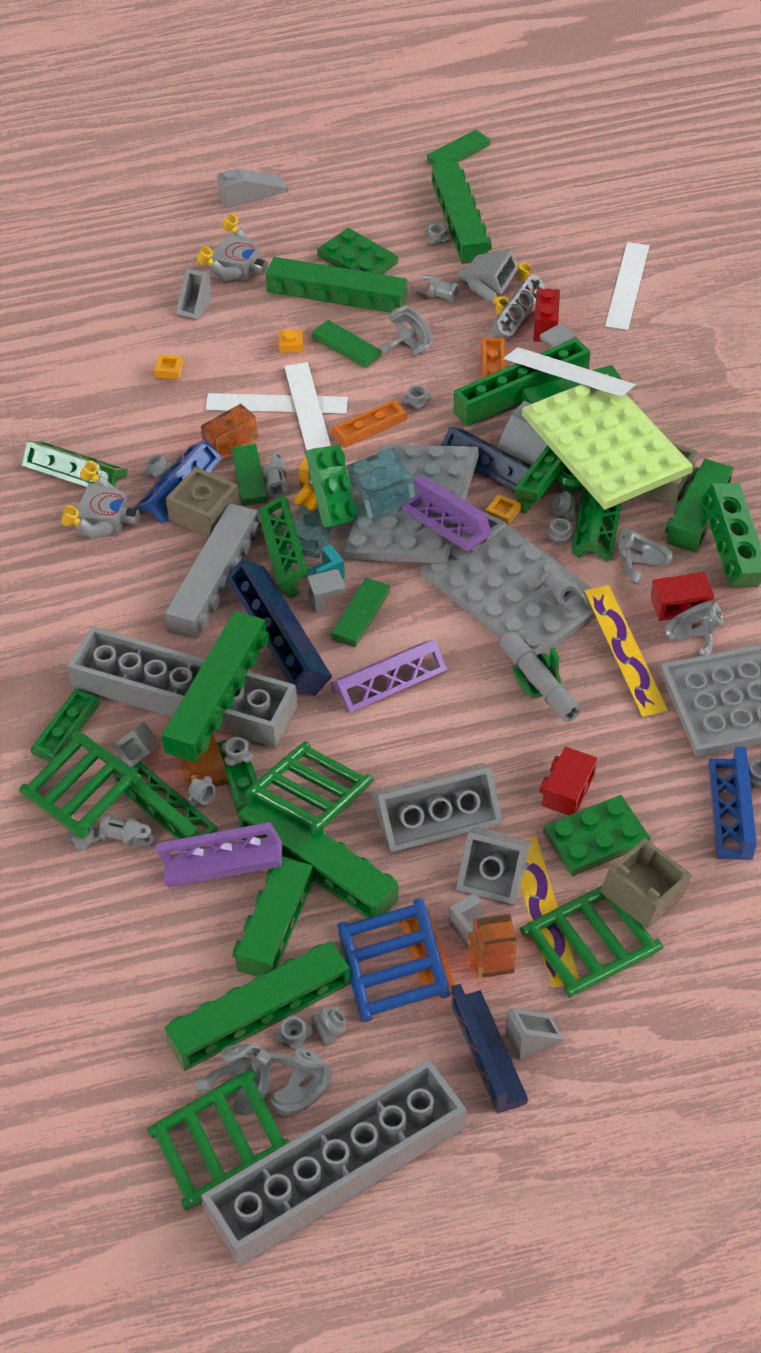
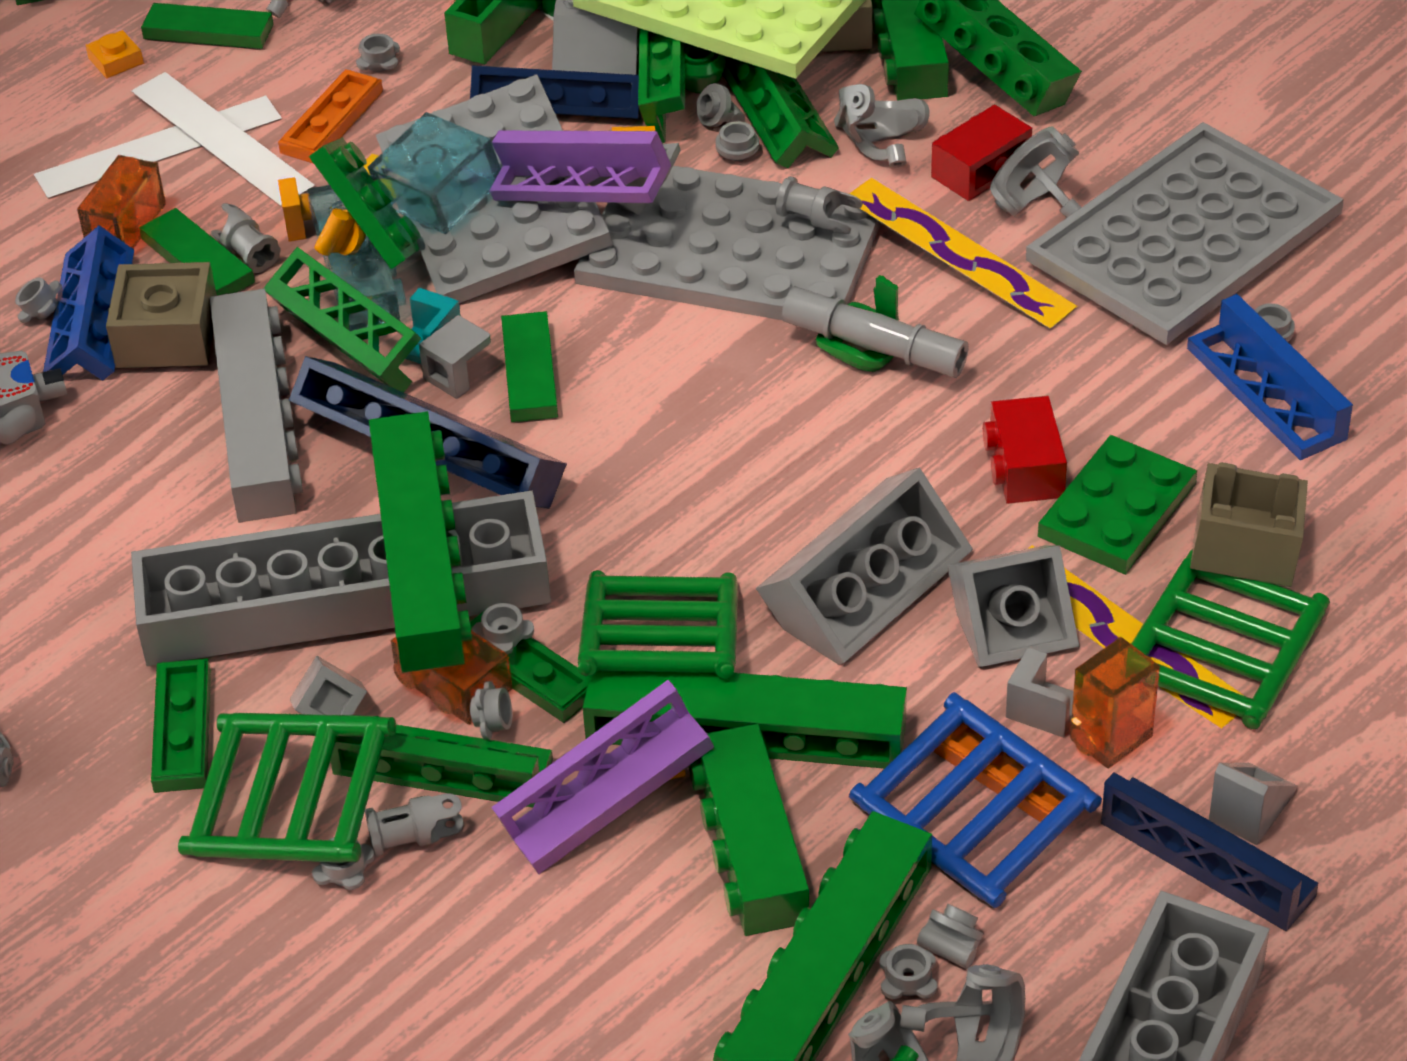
camera: 30 degrees left, 5 degrees down
medium lavender fence [330,639,447,713] -> none

